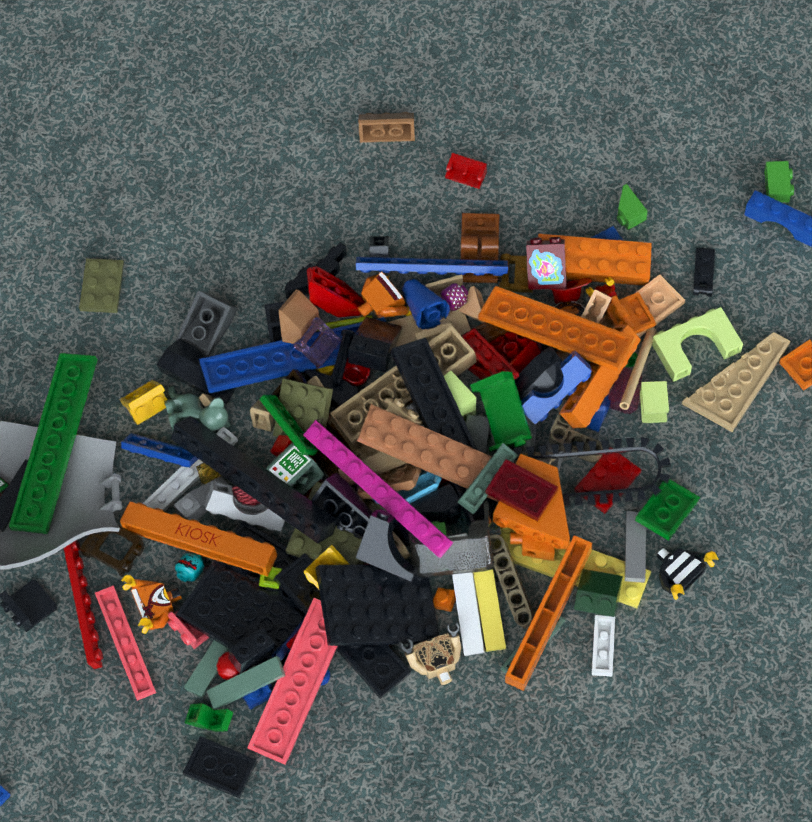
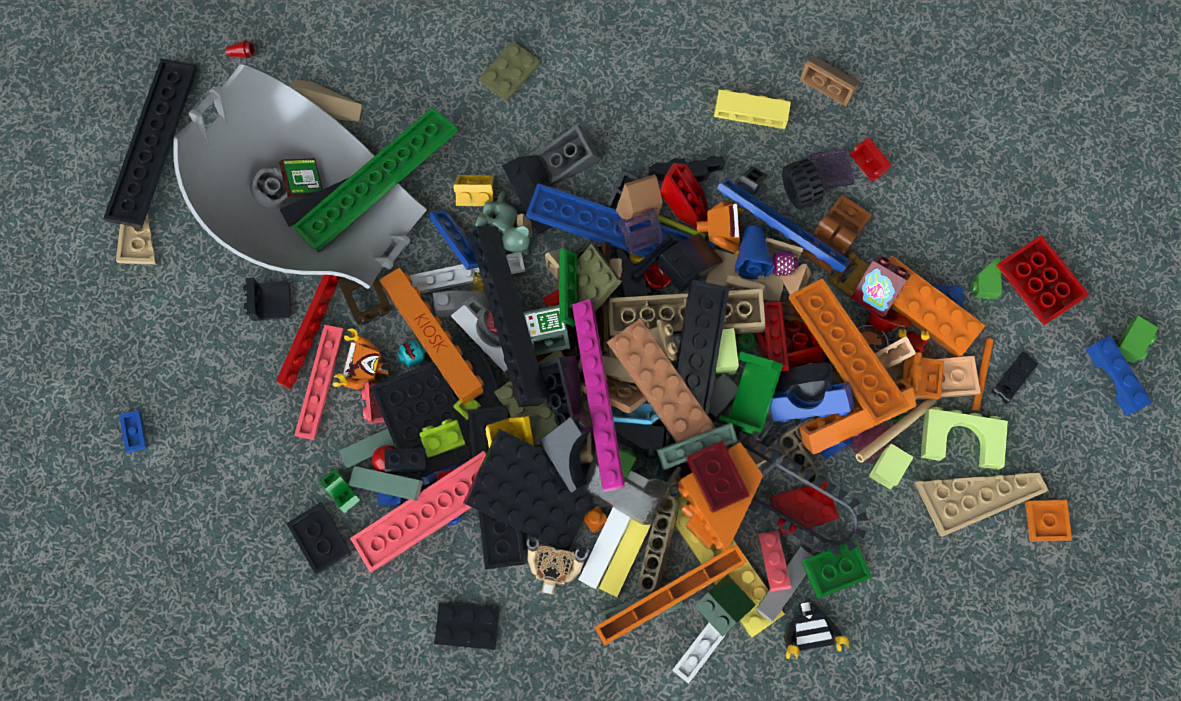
camera: 30 degrees right, 10 degrees up
none -> lime bracket [419,419,465,458]
none -> black plate [434,603,500,650]
none -> light yellow brick [714,89,791,129]
none -> green plate [737,333,756,351]
none -> coral plate [758,531,791,592]
none -> black tyre [782,158,824,210]
none -> clear purple plate [810,148,854,189]
none -> orange bar [972,338,994,412]
none -> red slope [996,235,1090,326]

